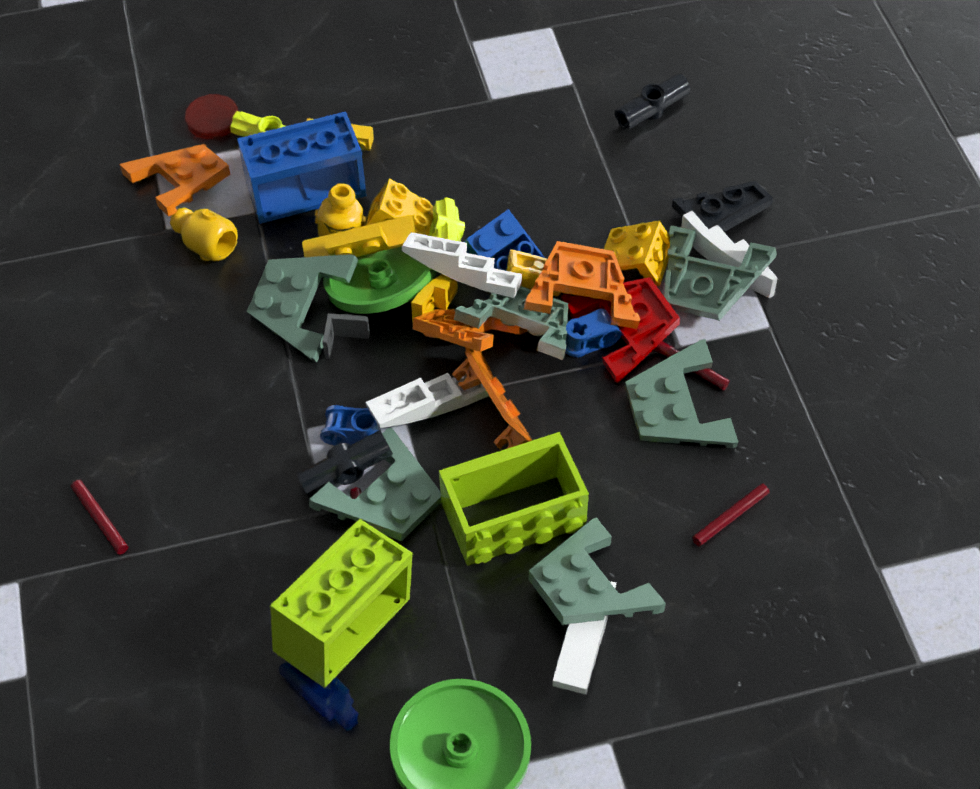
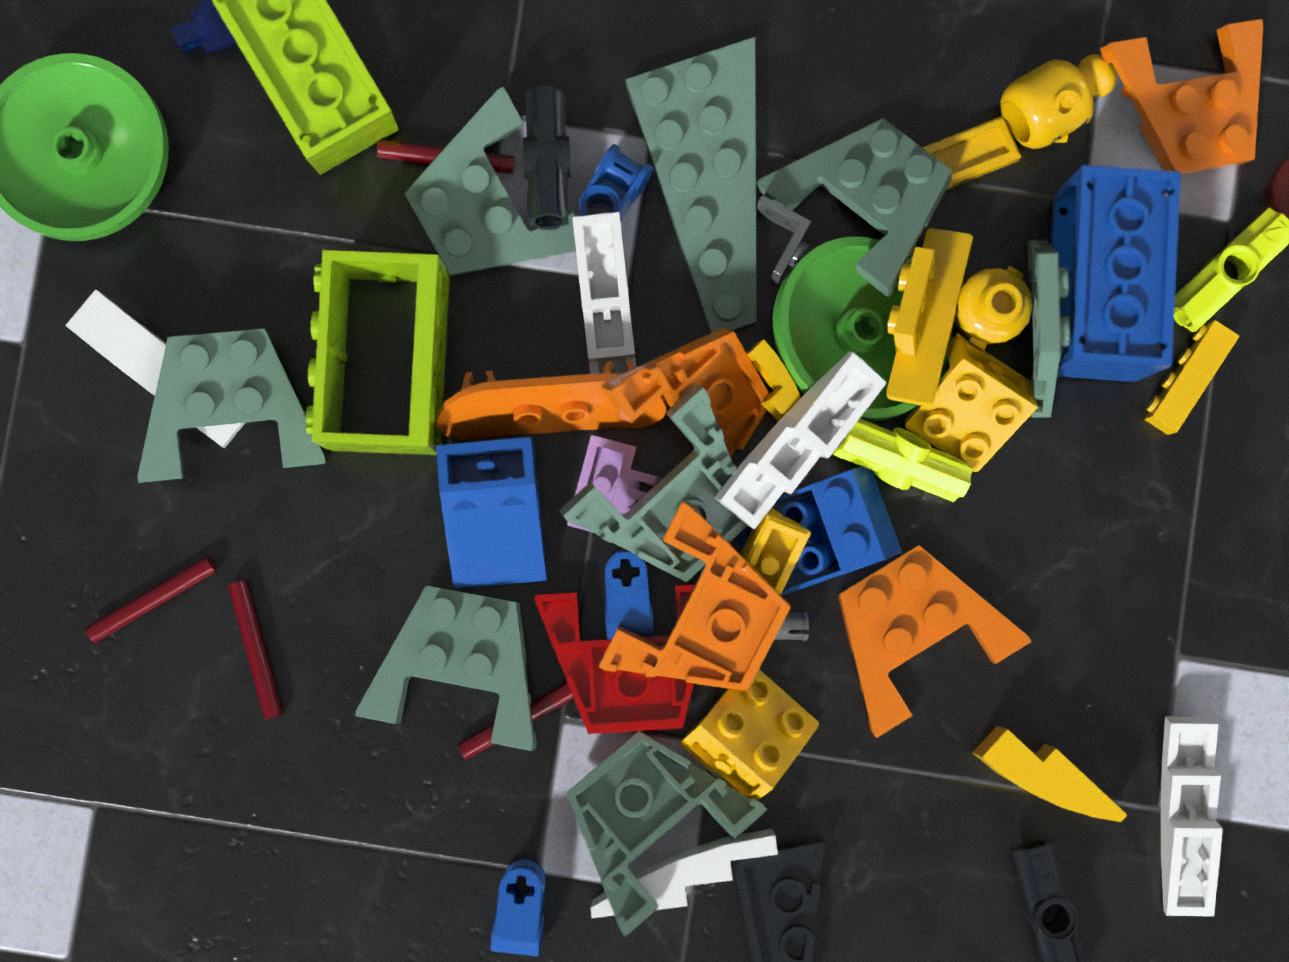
camera: 115 degrees right, 30 degrees up
none -> dark red bar [85,556,217,643]
none -> blue slope [436,437,547,589]
none -> blue piece [491,858,546,957]
none -> lavender hinge [567,435,662,532]
none -> sand green wing [626,37,757,333]
none -> orange wing [838,545,1032,738]
none -> yellow tile [923,116,1021,190]
none -> yellow slope [973,726,1127,822]
none -> sand green wing [1027,240,1069,418]
none -> white slope [1161,716,1223,916]

